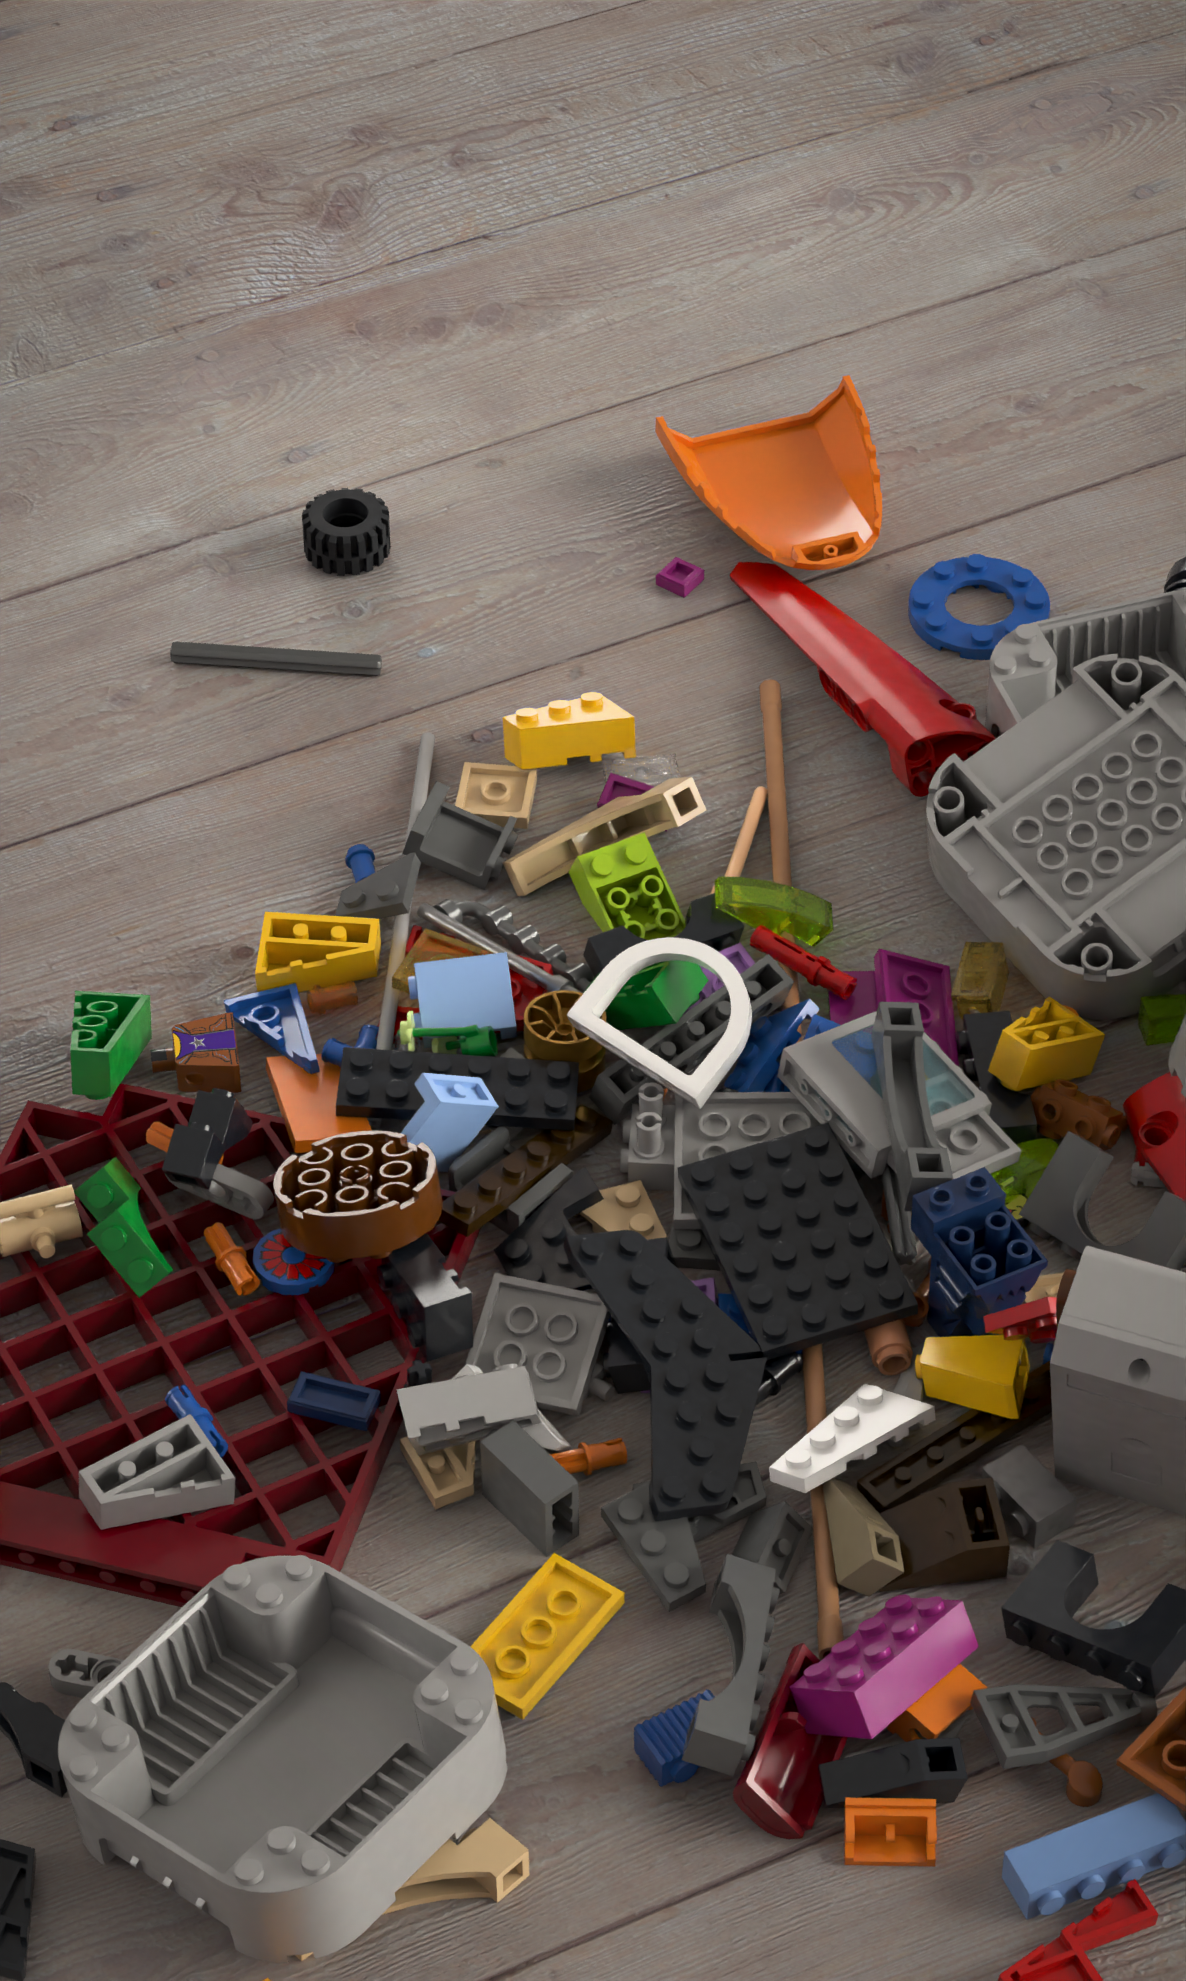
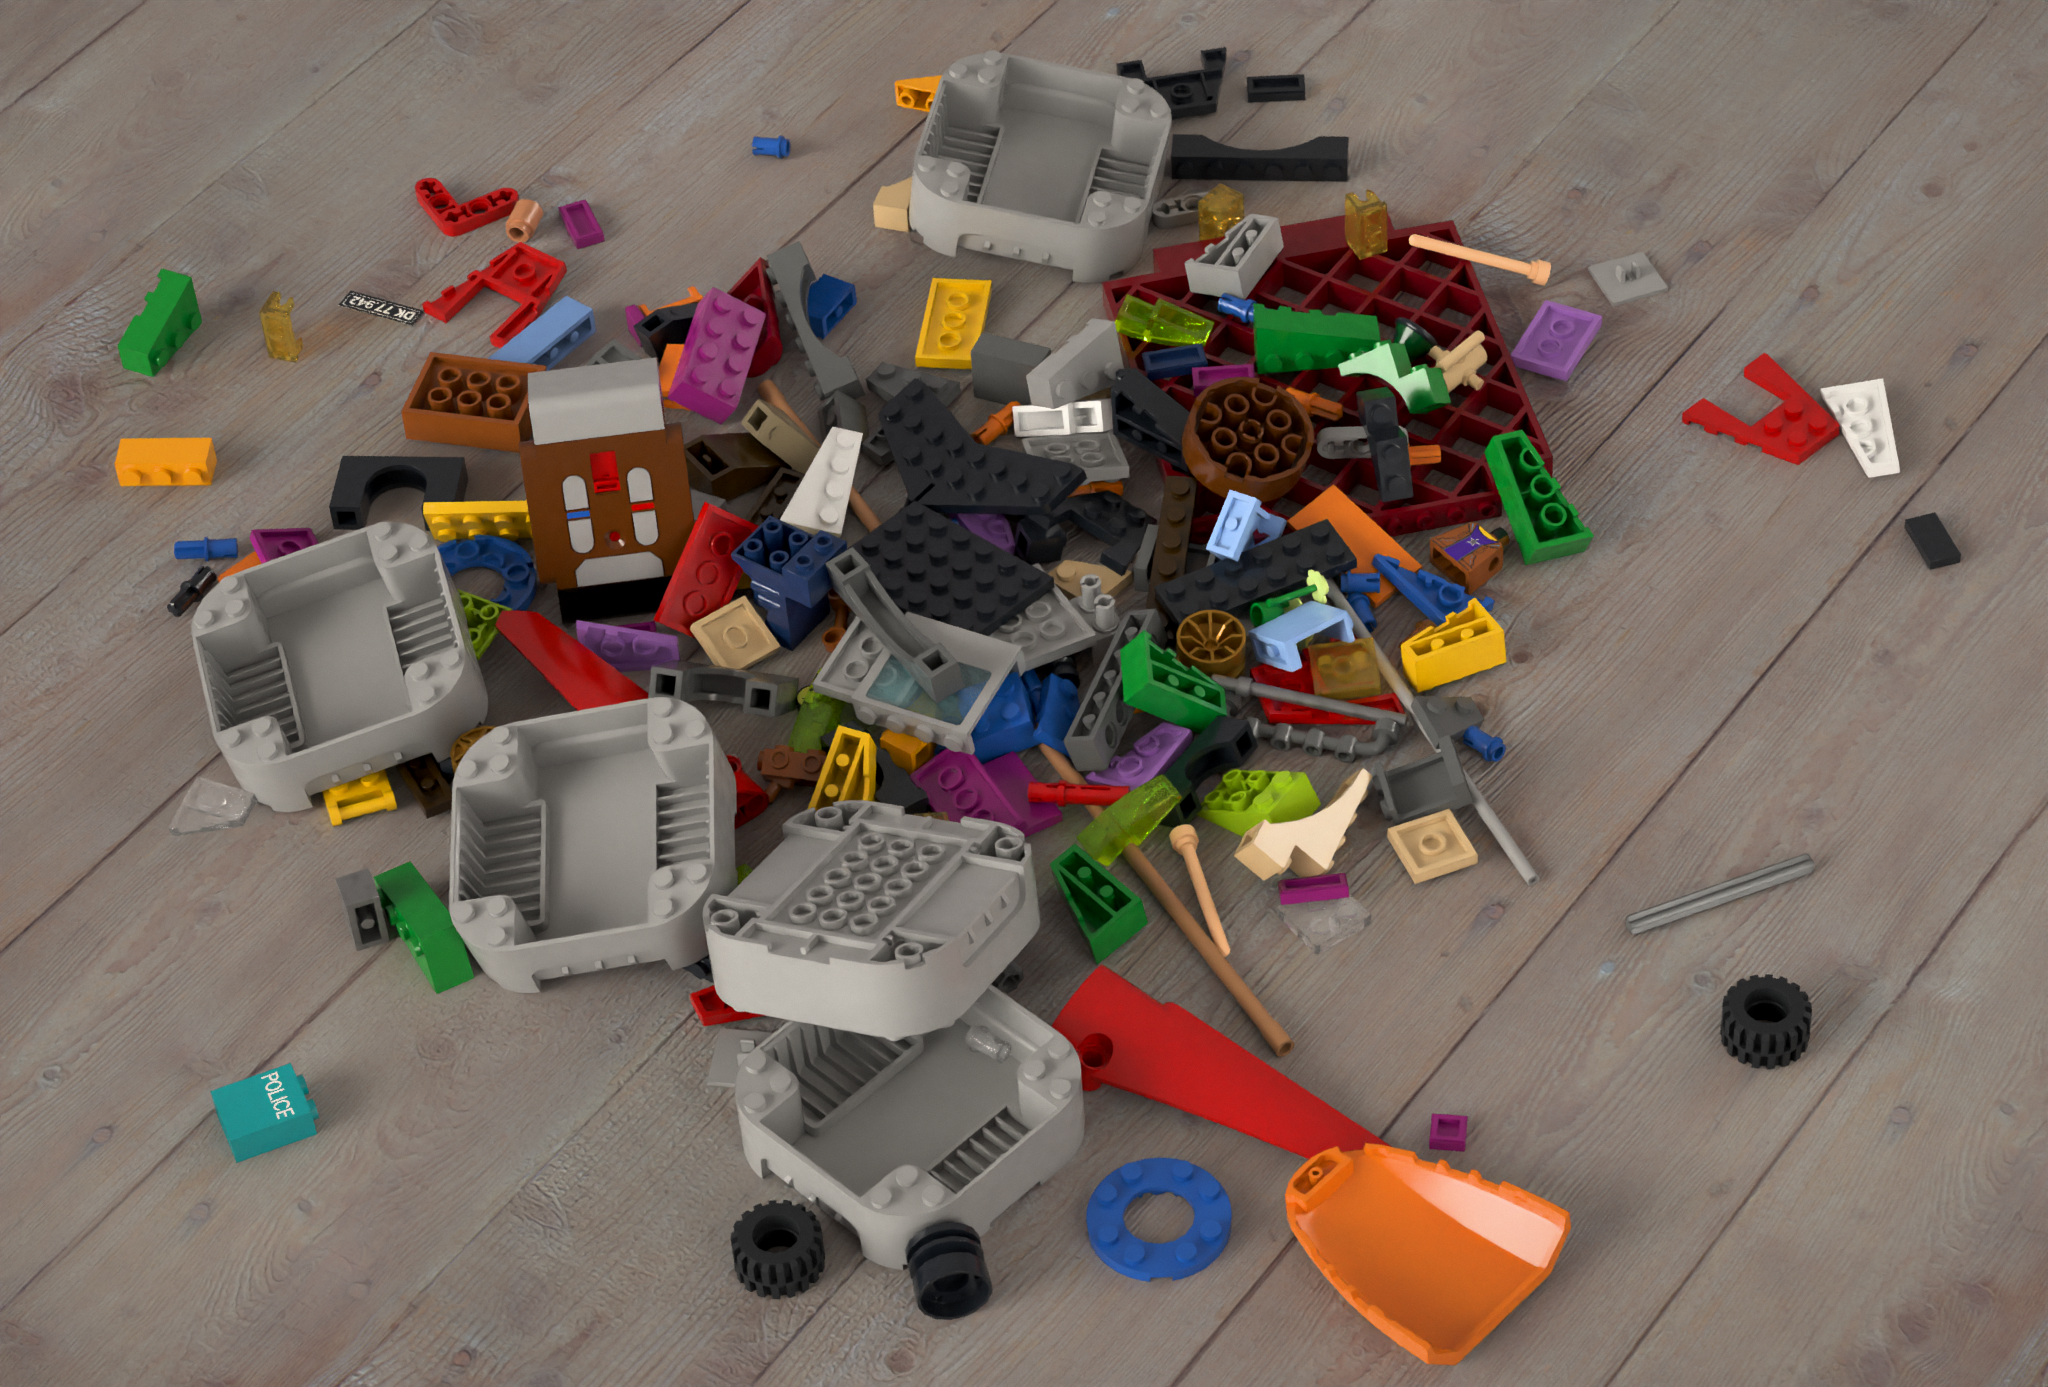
camera: 155 degrees right, 0 degrees up
yellow wedge [503,692,636,770] -> none
white window [567,937,752,1109] -> none
none -> magenta tile [625,304,645,347]
none -> green wedge [1050,843,1148,965]
none -> clear neon green slope [1115,294,1215,346]
none -> magenta tile [1192,364,1255,397]
none -> clear yellow brick [1198,183,1244,241]
none -> green wedge [1253,303,1381,374]
none -> dark green hat [1393,317,1439,363]

